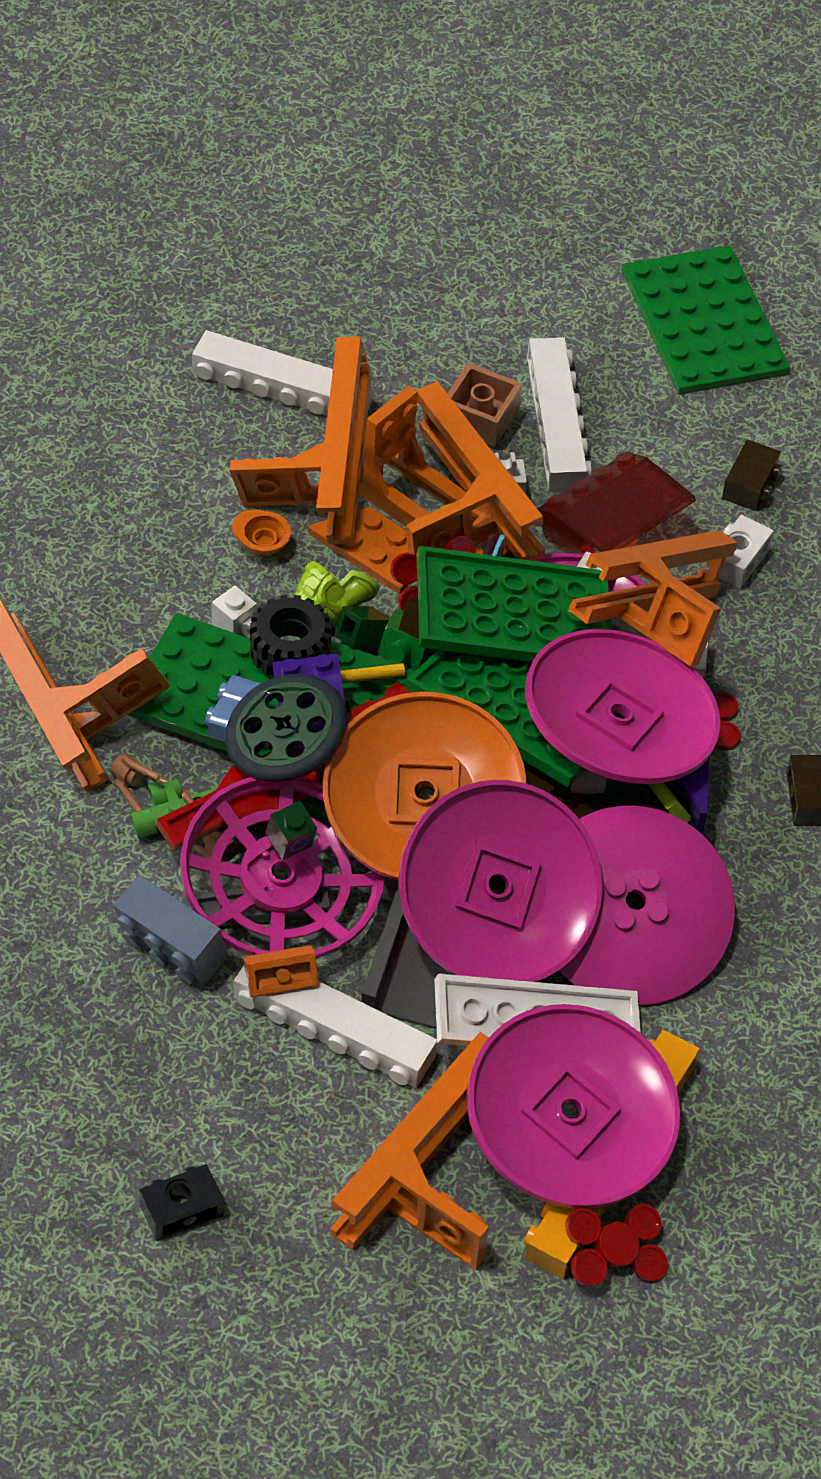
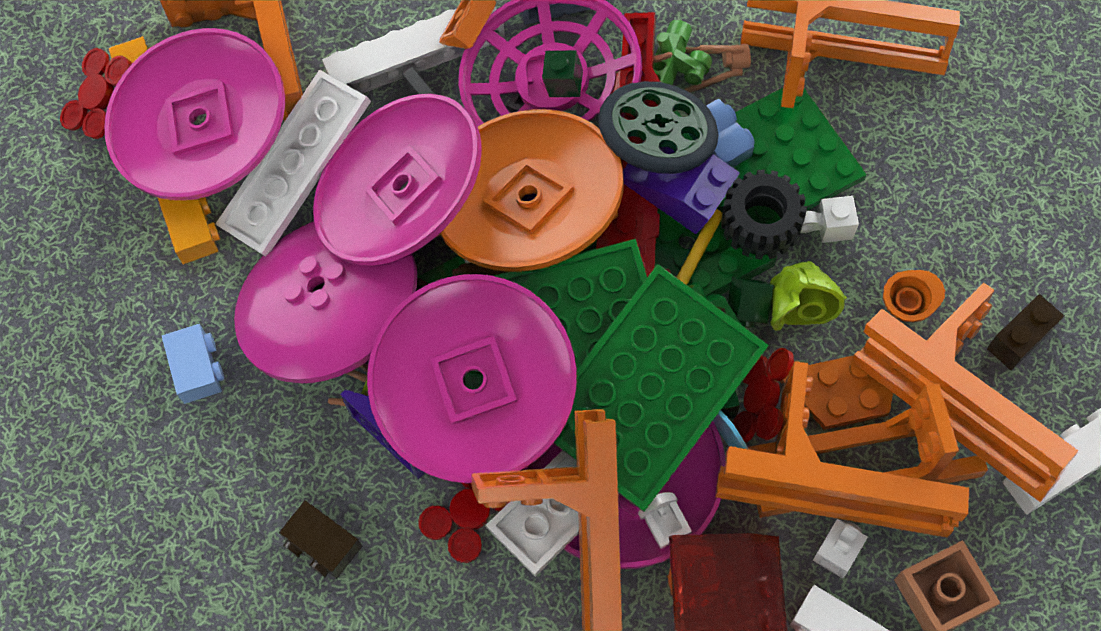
camera: 135 degrees right, 15 degrees up
none -> light blue brick [162,324,225,404]
none -> dark brown brick [987,294,1065,371]

